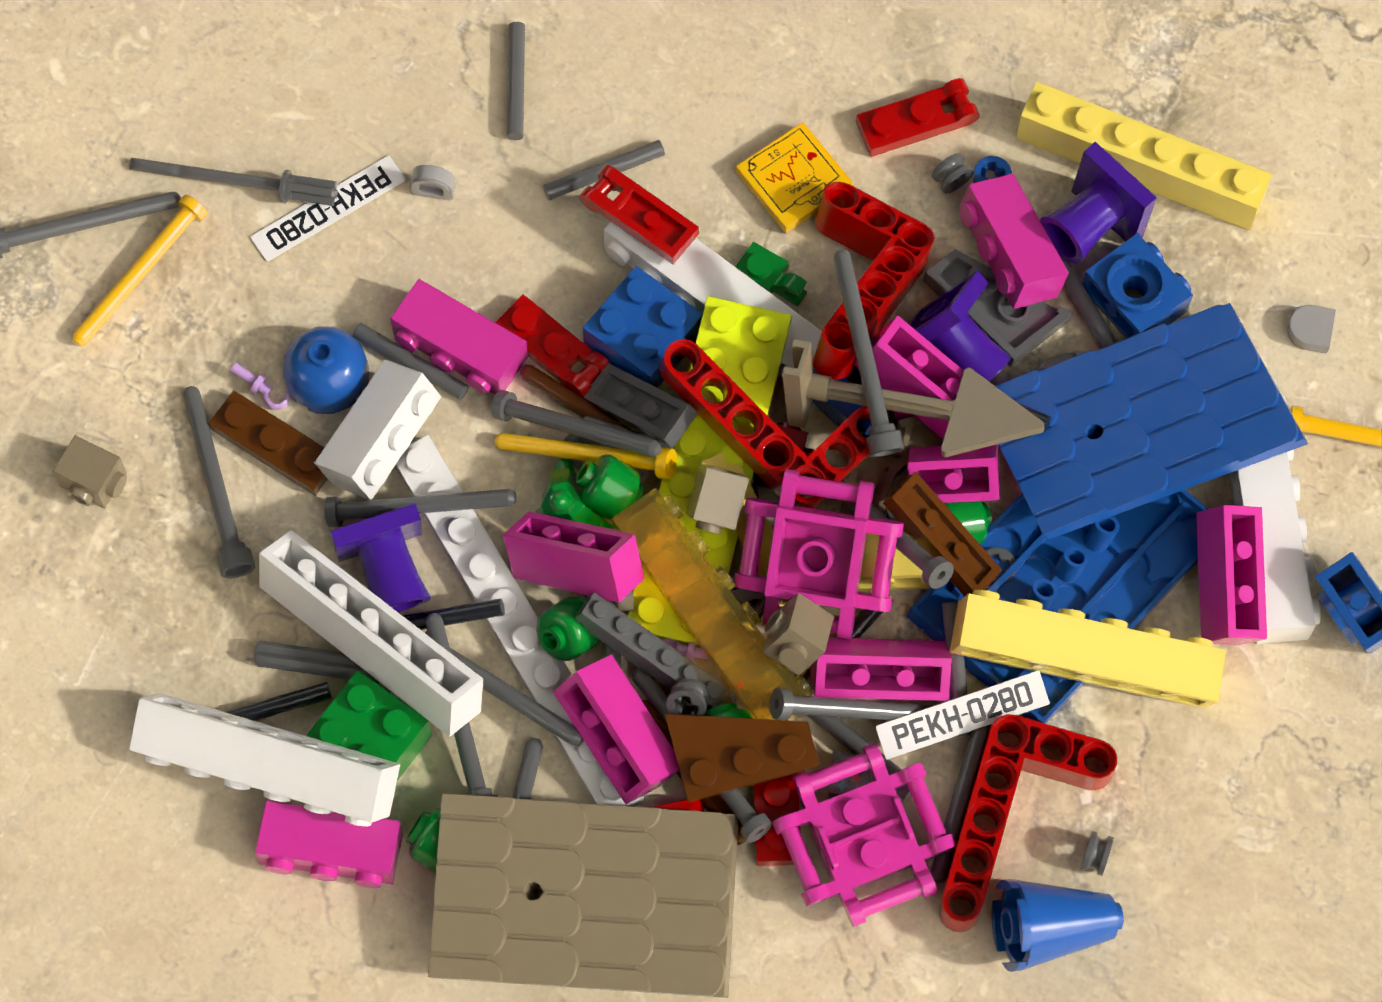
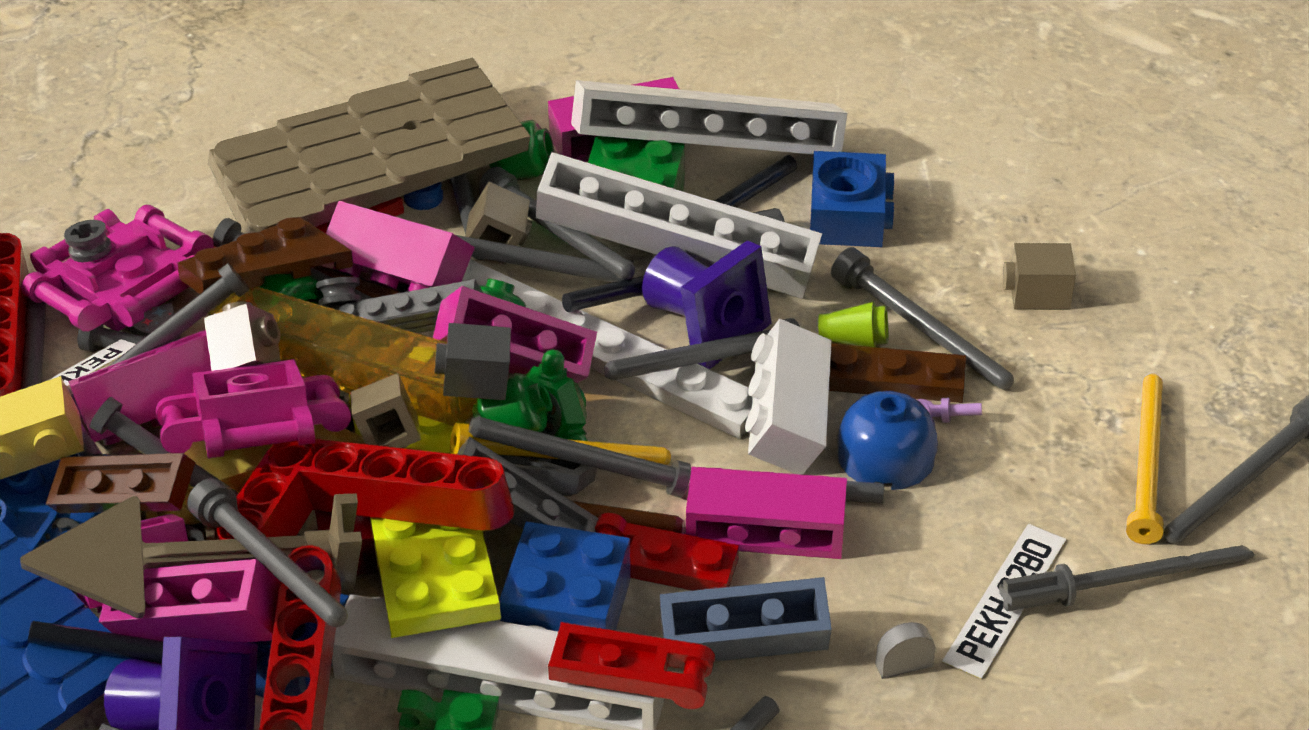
camera: 155 degrees right, 25 degrees down
none -> dark grey bush [64,220,112,262]
none -> dark grey brick [434,323,511,400]
none -> dark tan brick [465,182,532,265]
none -> sand blue brick [660,577,832,662]
none -> blue brick [810,151,894,247]
none -> lime cone [818,301,889,347]

